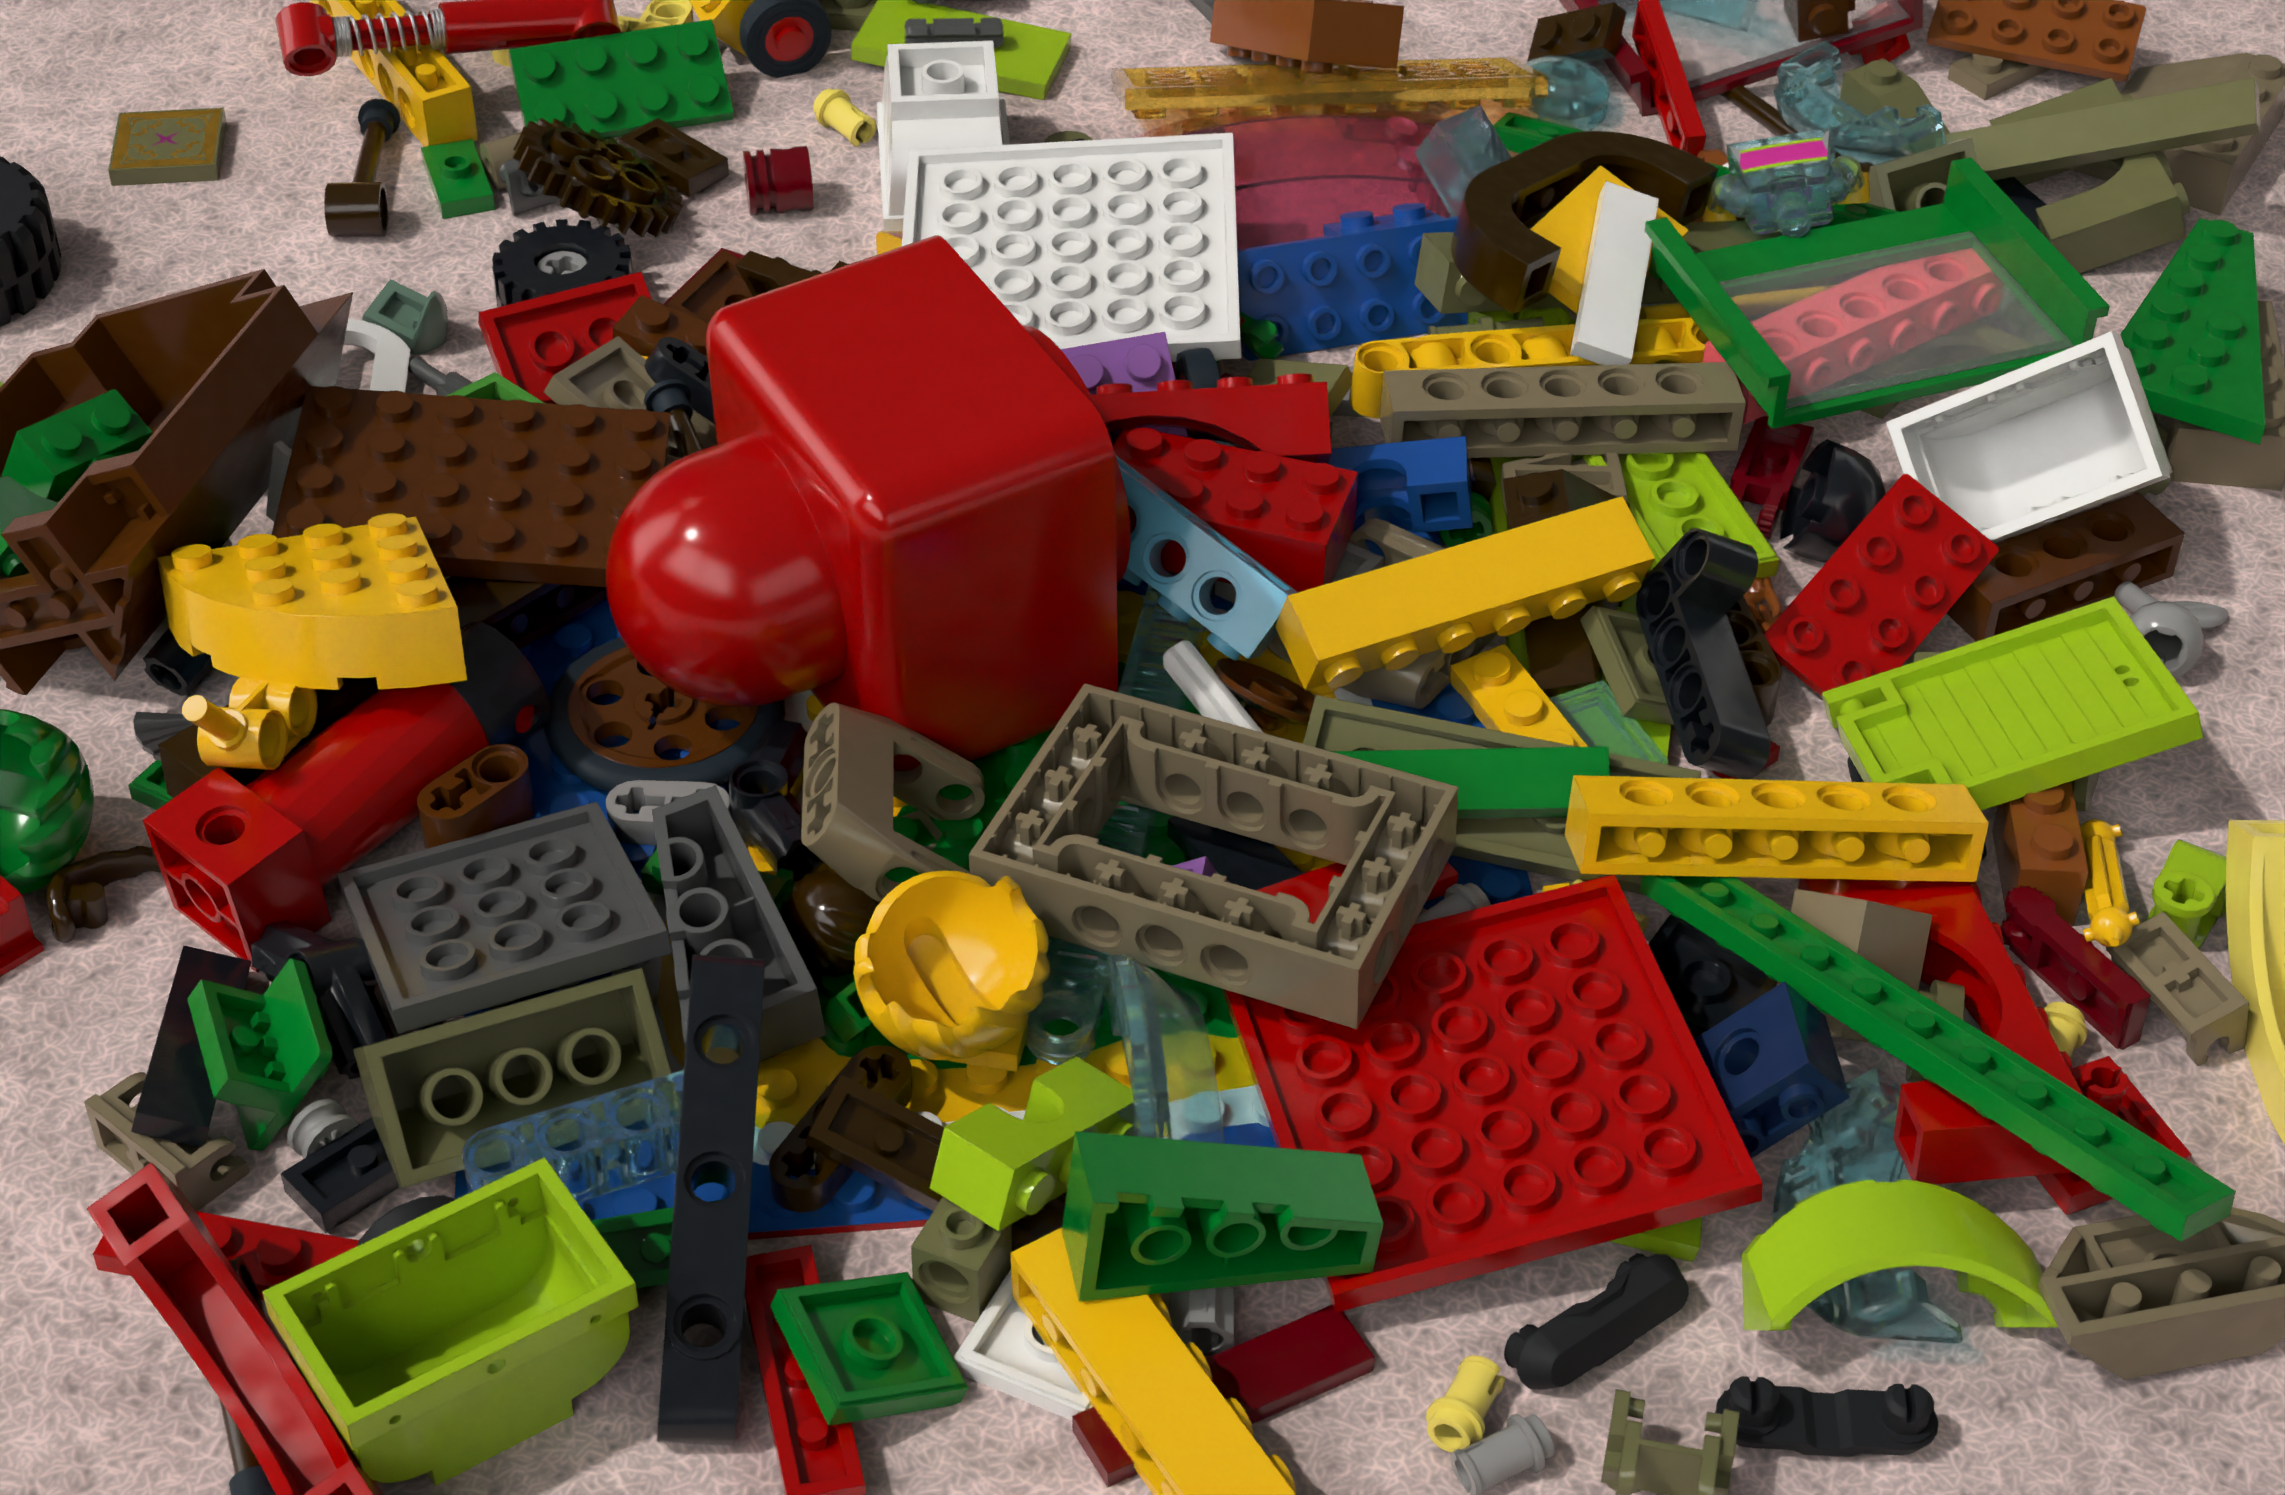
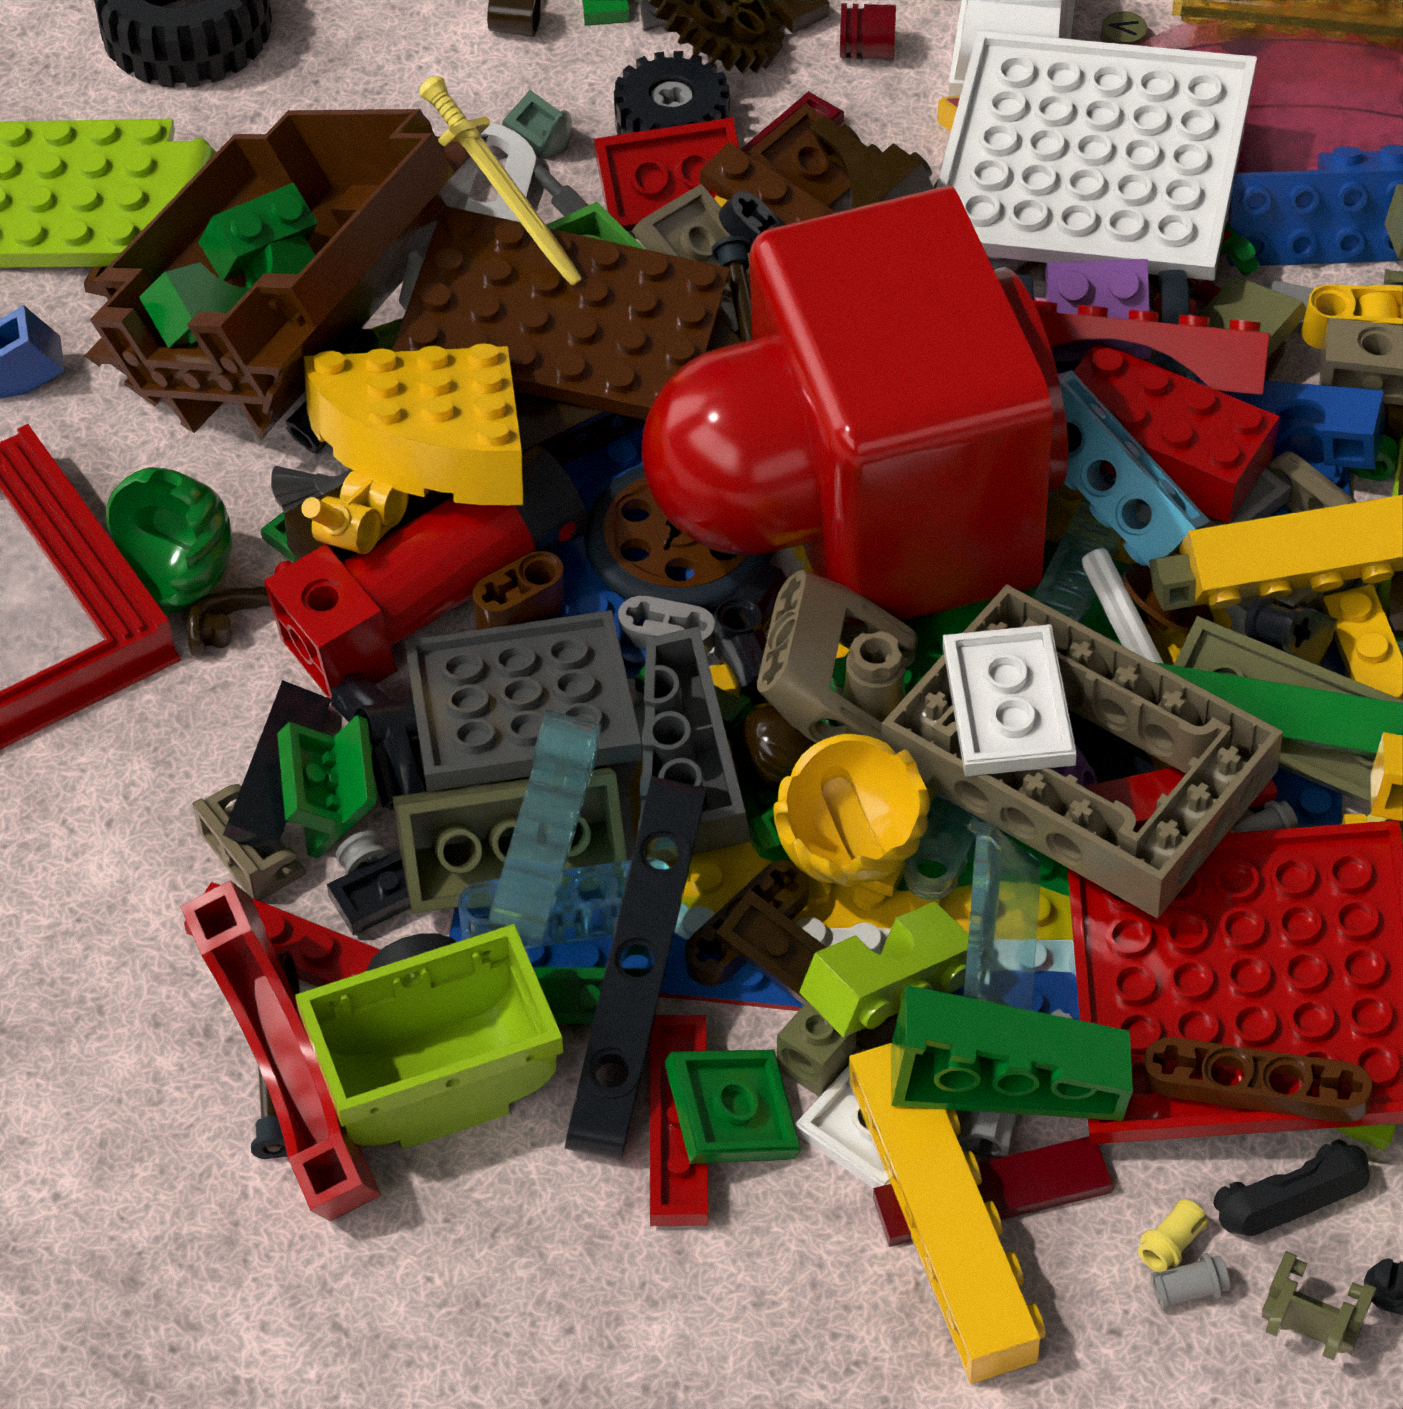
camera: 15 degrees right, 10 degrees up
none -> light yellow sword [419,76,581,286]
none -> clear light blue beam [487,710,601,945]
none -> dark tan plant [837,631,906,726]
none -> white tile [943,624,1076,777]
none -> reddish brown beam [1144,1037,1372,1123]
none -> olive piece [1149,554,1196,611]
none -> black piece [1245,596,1339,667]

